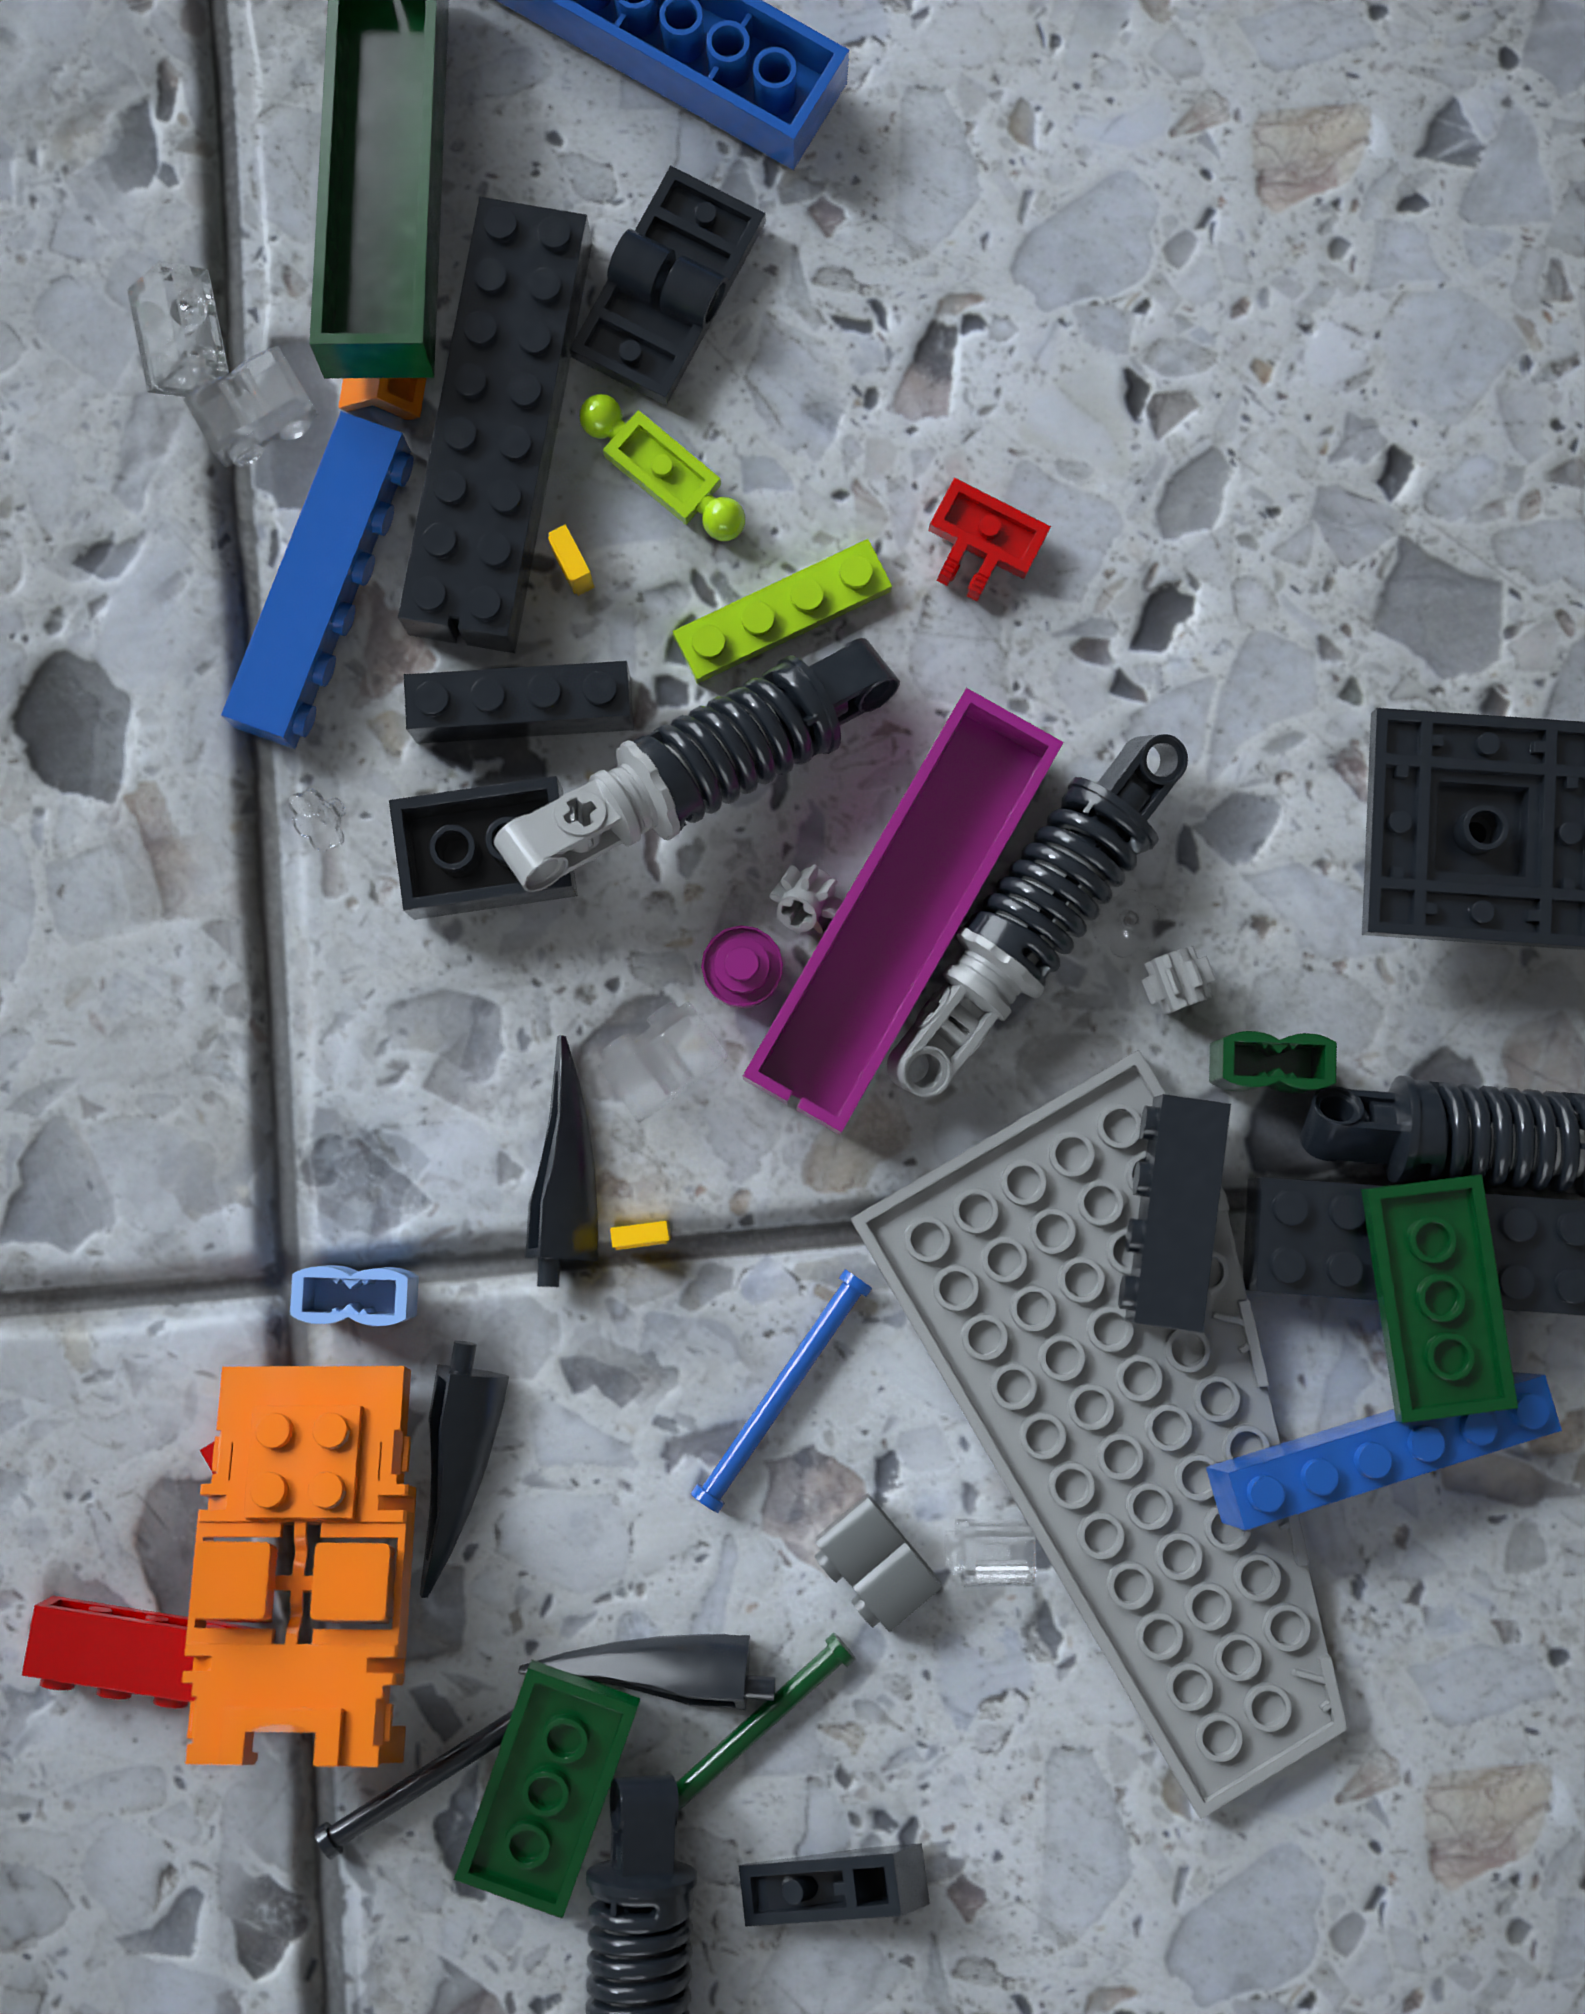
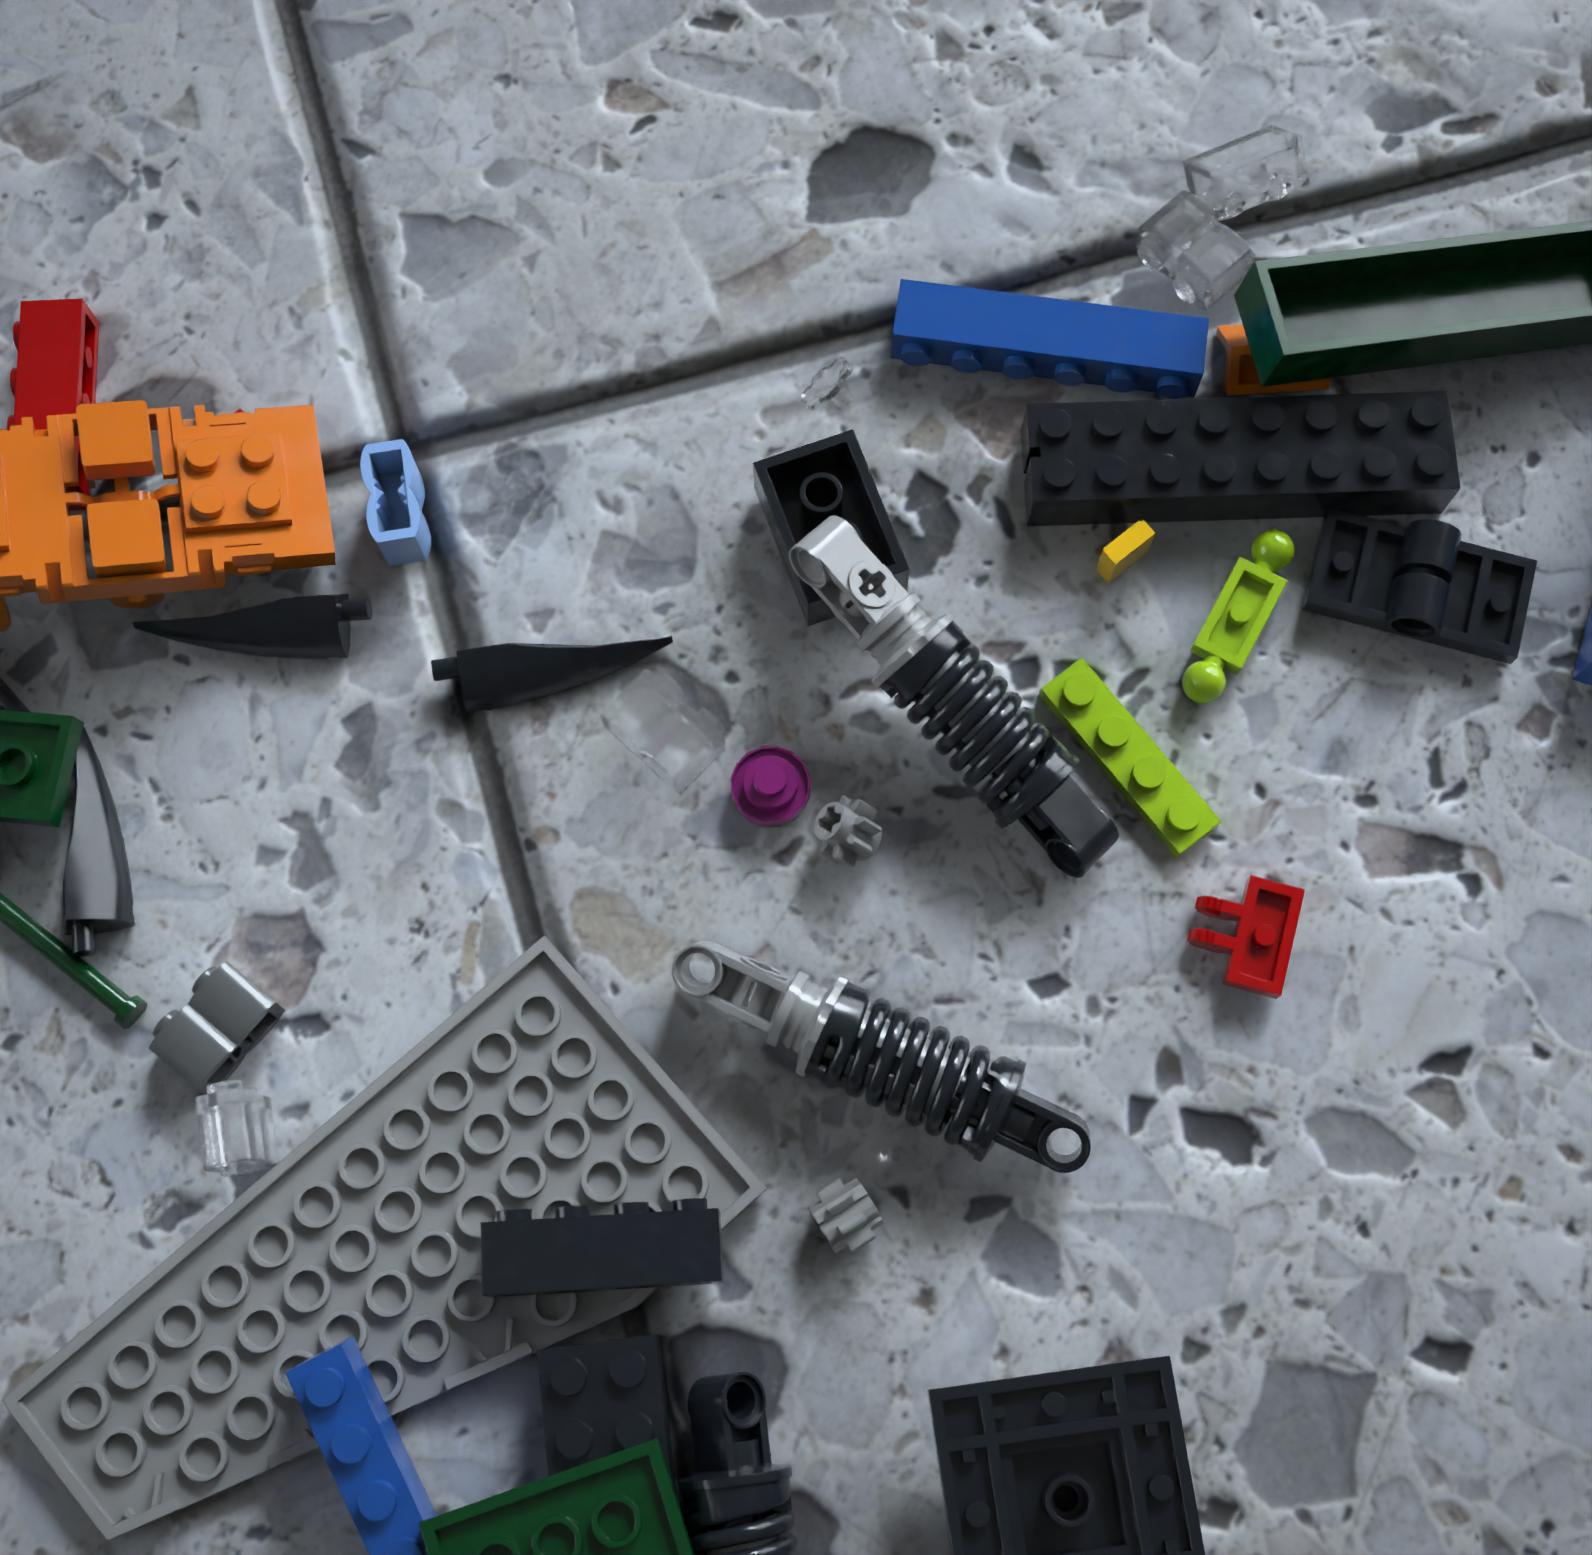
camera: 85 degrees right, 10 degrees down
black brick [404,661,634,744] -> none
yellow tile [610,1221,671,1250] -> none
blue bar [691,1269,872,1513] -> none
magenta piece [742,687,1064,1135] -> none
dark green brick [1209,1031,1337,1093] -> none

